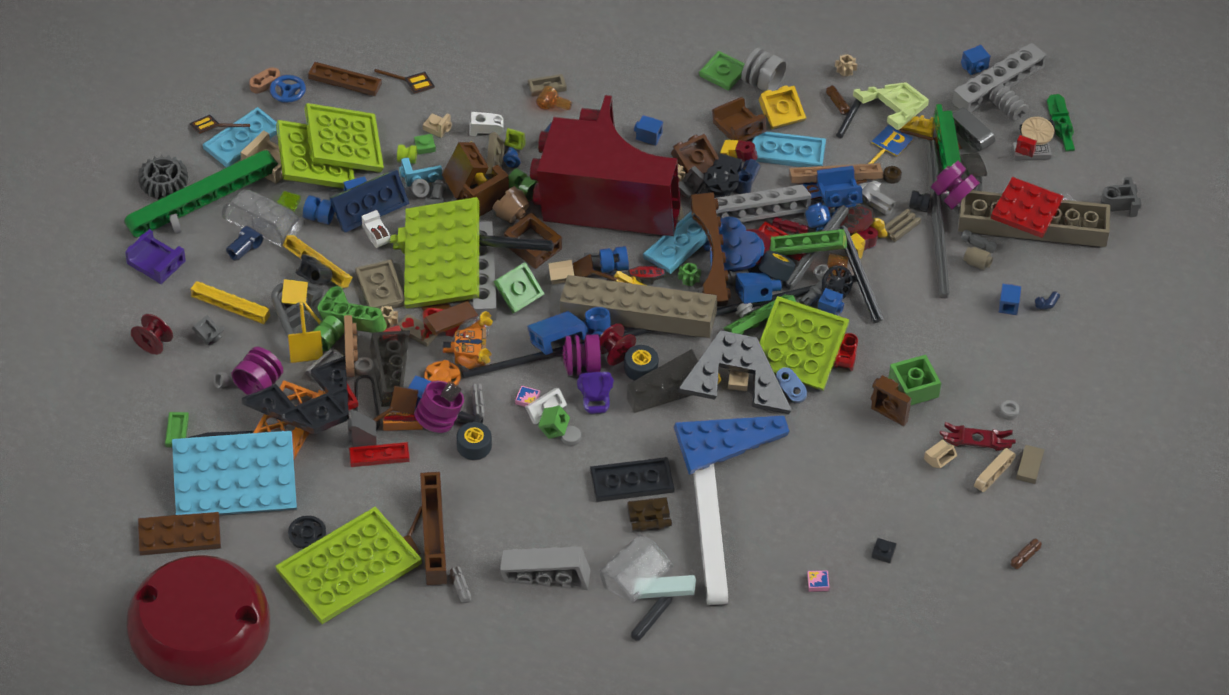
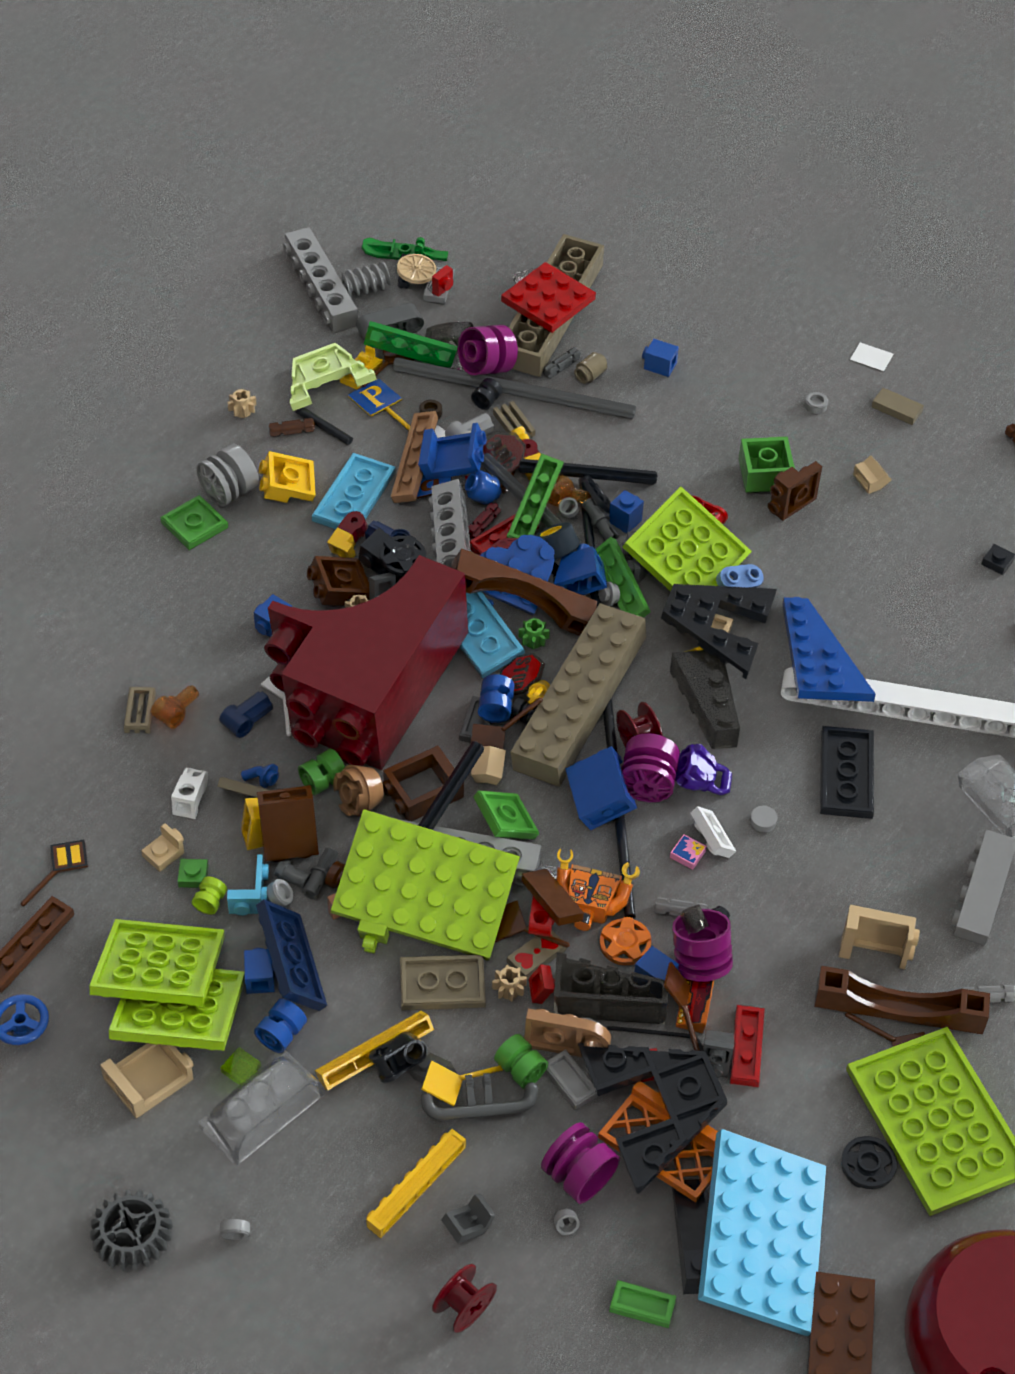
camera: 75 degrees left, 0 degrees up
green beam [124,150,278,237] -> none
dark purple panel [125,229,186,284] -> none
piece [190,115,250,134] -> none
medium azure tile [203,107,277,168] -> none
dark blue piece [226,226,264,261] -> none
yellow piece [288,302,323,363] -> none
bright green beam [317,286,387,334] -> none
white leg [362,210,390,248] -> none
black wheel [456,422,492,460] -> none
reddish brown panel [461,165,509,217] -> none
lime slope [504,128,526,150] -> none
bright green brick [538,405,570,439] -> none
blue wheel [585,307,611,337] -> none
black wheel [624,345,659,382] -> none
dark brown plate [627,497,672,532] -> none
reddish brown panel [712,97,767,141] -> none
dark red piece [940,422,1016,451] -> none
blue brick [961,45,991,75] -> none
tan beam [974,448,1016,492] -> none
dark blue arm [1035,291,1060,310] -> none
dark grey pin [1101,177,1141,217] -> none
none -> tan panel [839,905,920,969]
none -> white sticker [850,342,894,371]

